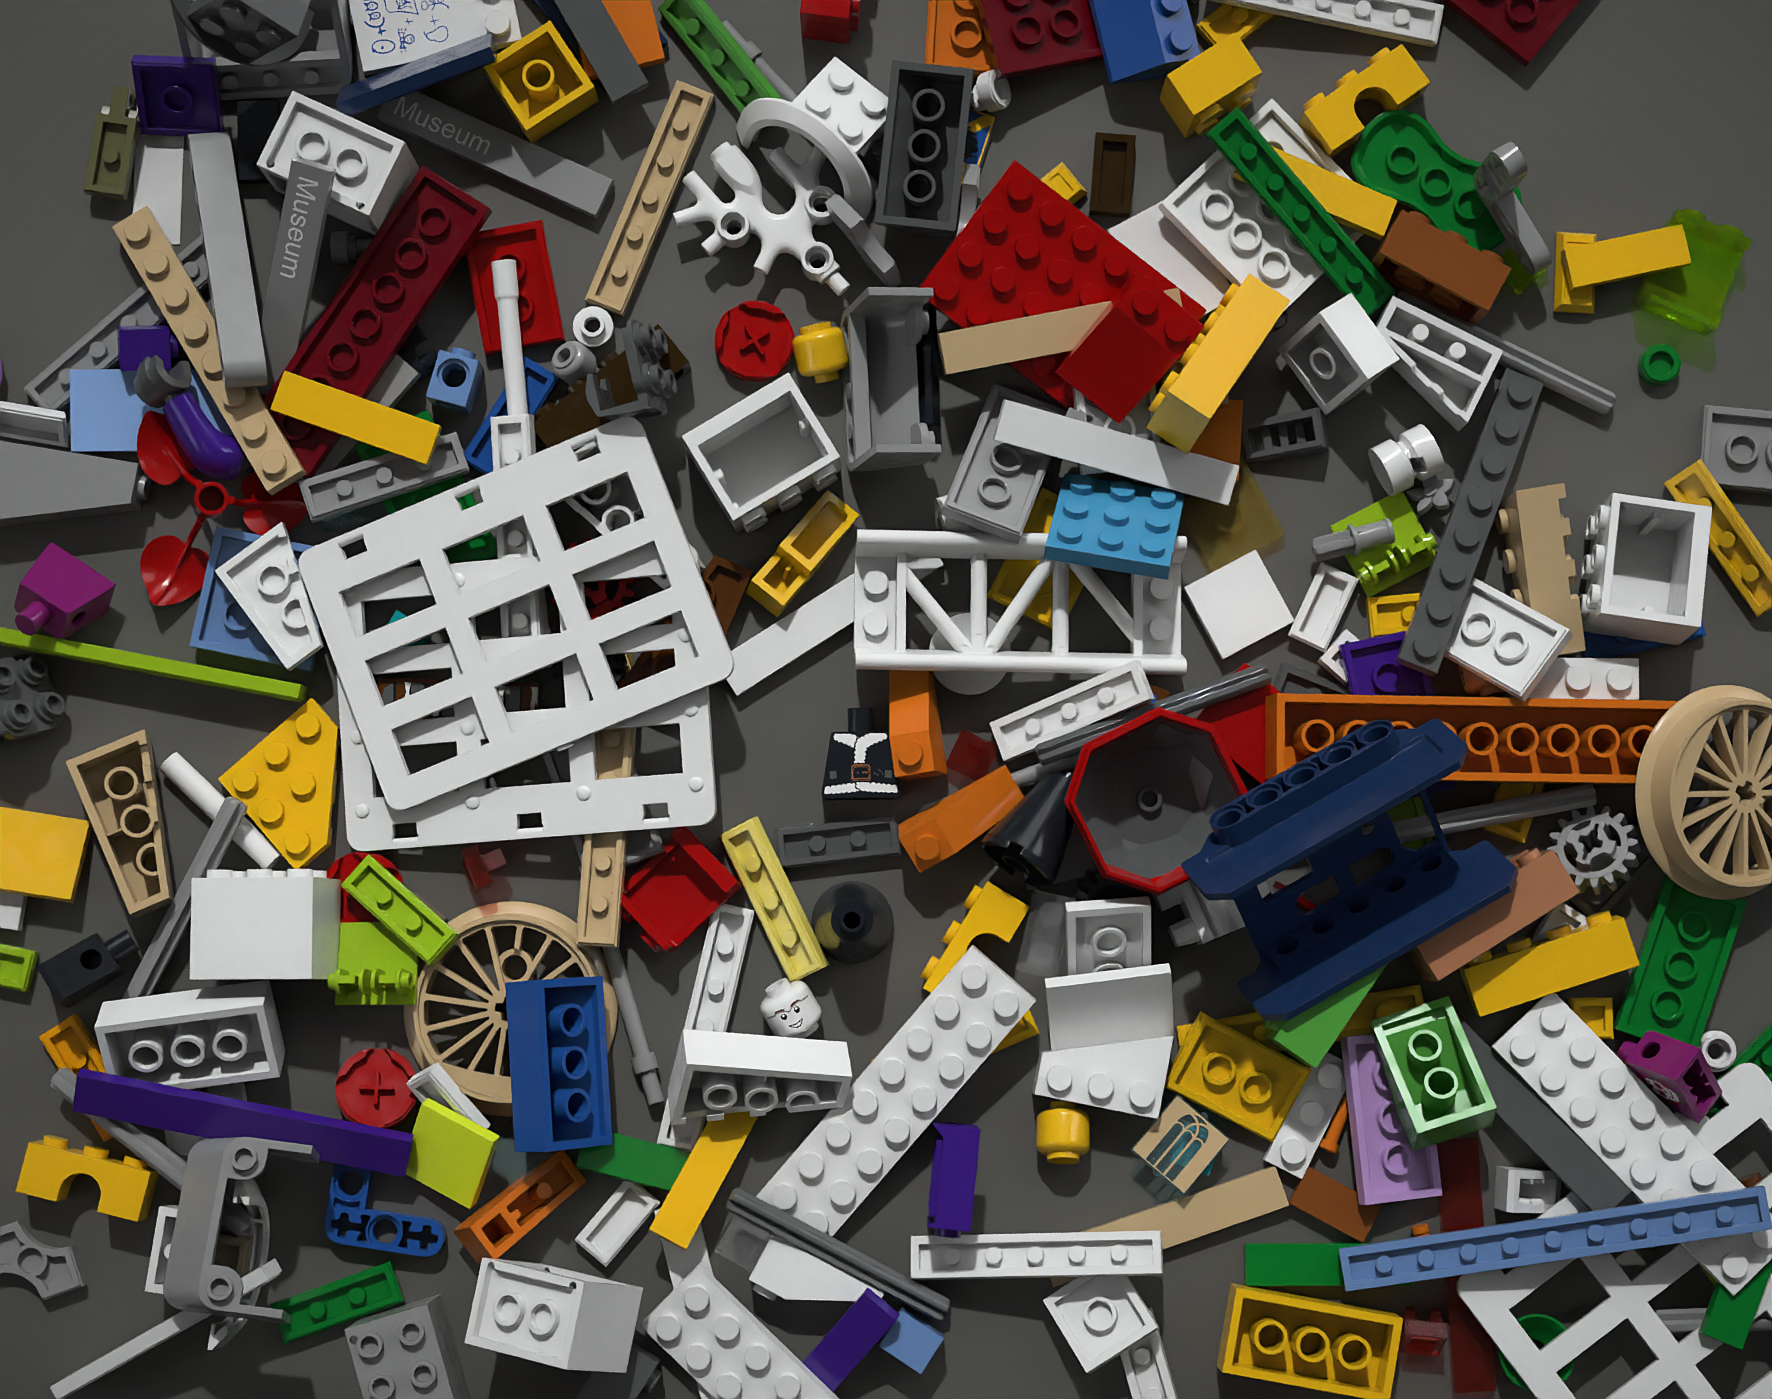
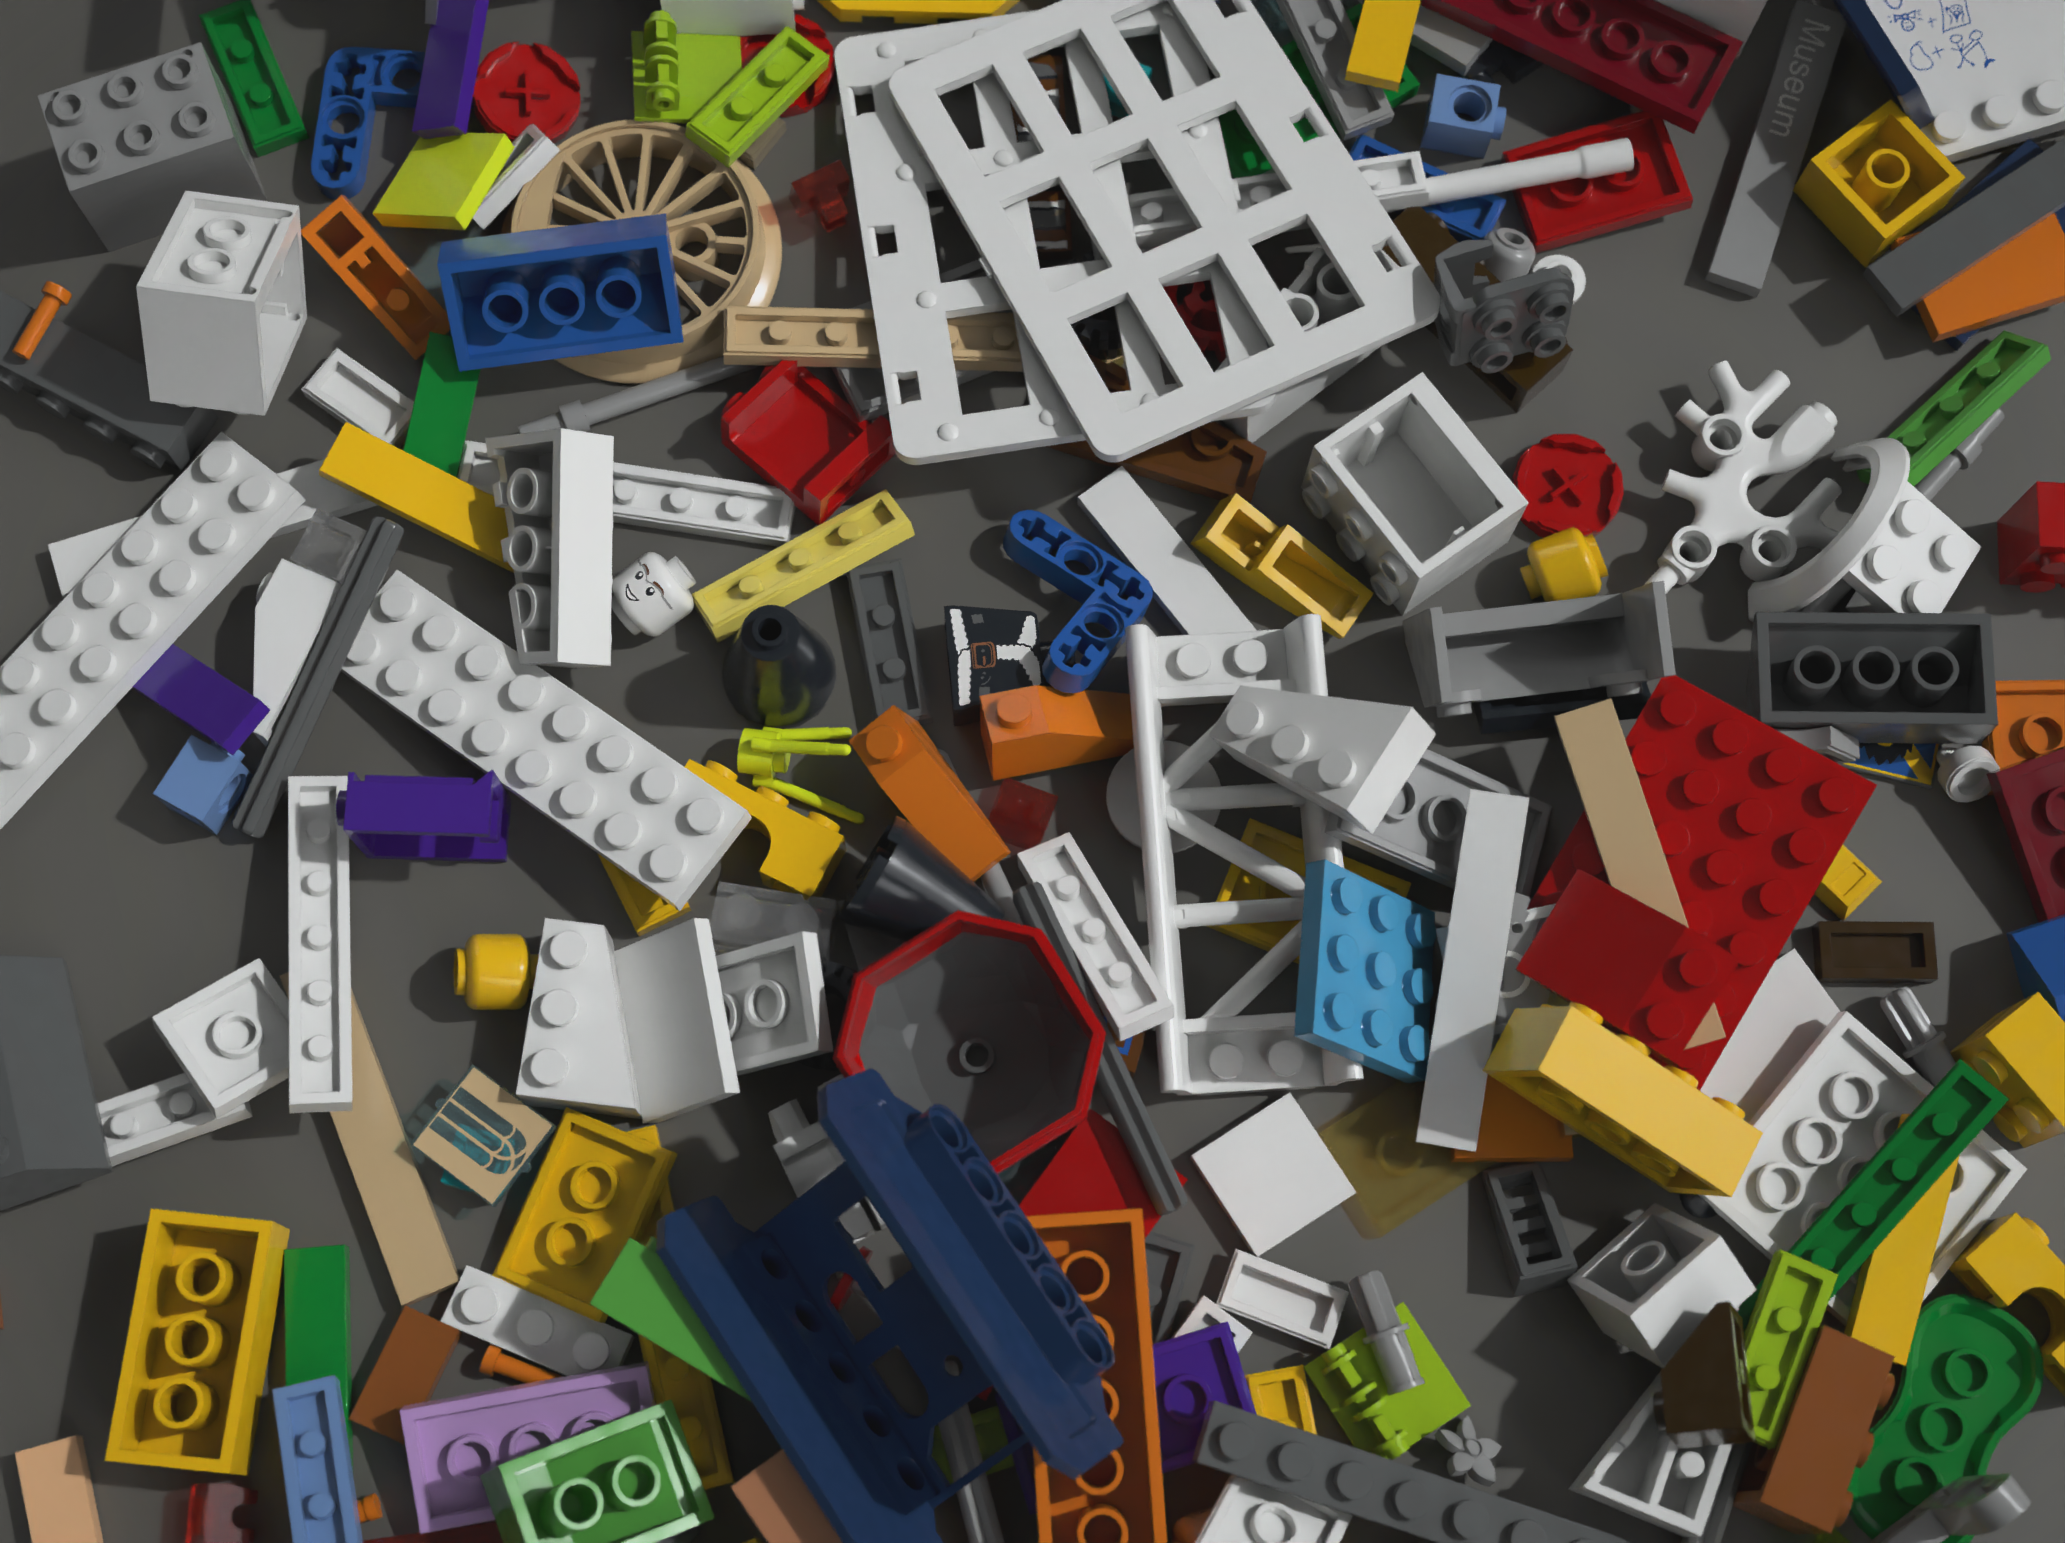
camera: 85 degrees right, 10 degrees down
tan tile [585,80,715,317] -> none
light grey tile [825,194,902,287] -> none
white wheel [1368,424,1445,496] -> none
none -> neon yellow plant [737,726,865,824]
none -> blue beam [1003,510,1153,693]
none -> white wedge [1209,685,1436,834]
none -> dark brown slope [1653,1301,1756,1449]
none -> lime tile [1744,1249,1838,1449]
none -> light grey axle [1880,986,1956,1087]

